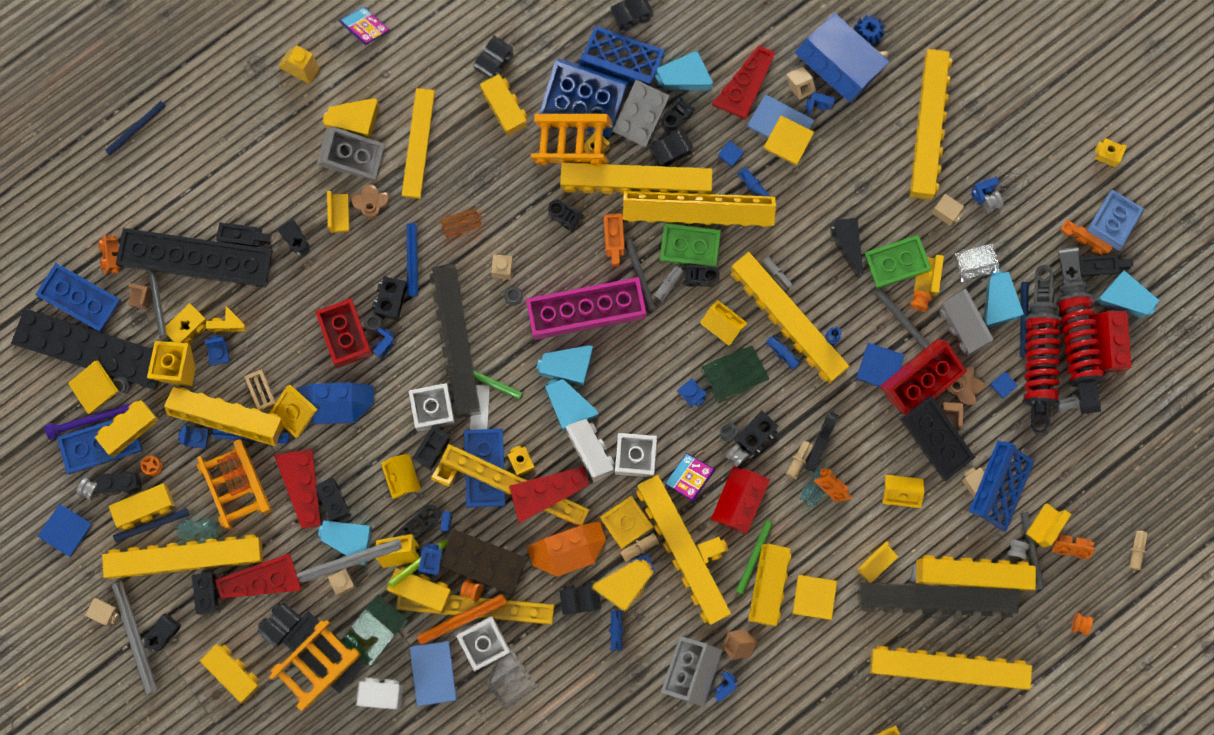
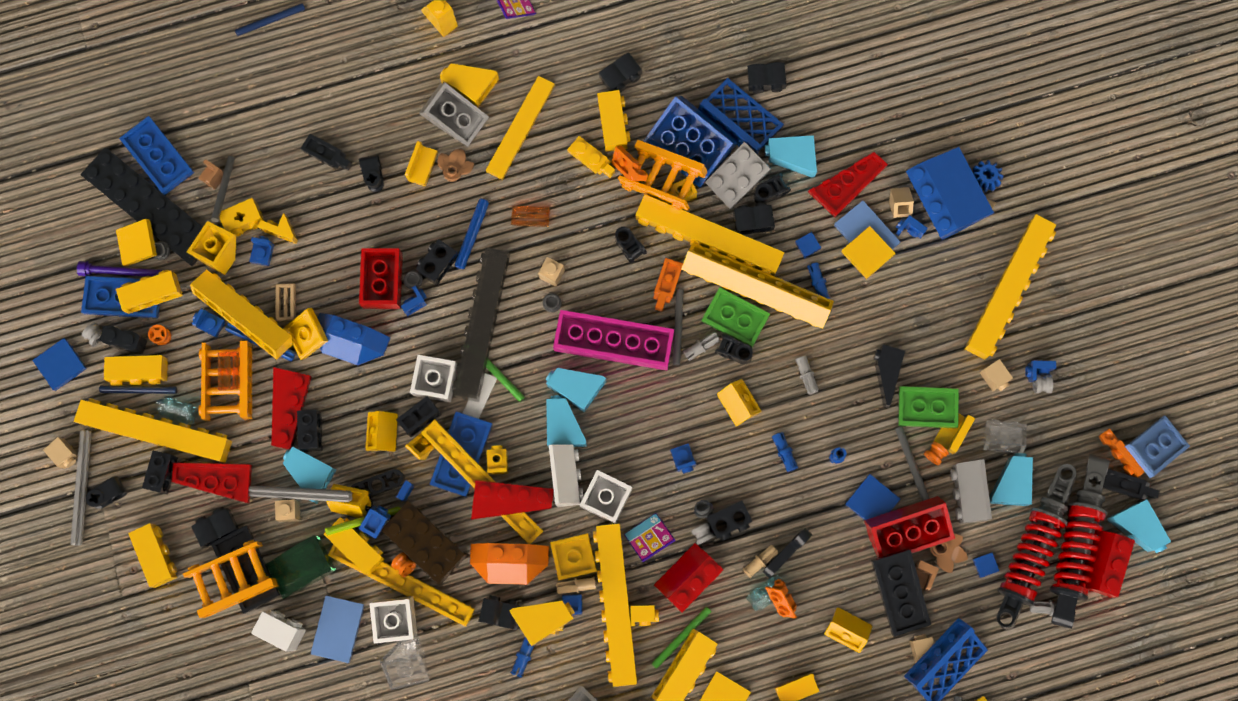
camera: 25 degrees right, 0 degrees up
orange hinge [98,234,121,276] -> none
black plate [116,228,273,288] -> none
orange axle [417,594,507,645] -> none
clear green slope [701,346,769,405] -> none
yellow brick [731,252,849,384] -> none
dark blue bar [1020,282,1029,358] -> none
yellow brick [1094,138,1127,168] -> none
none -> yellow hinge [567,136,615,178]
none -> orange hinge [611,146,648,182]

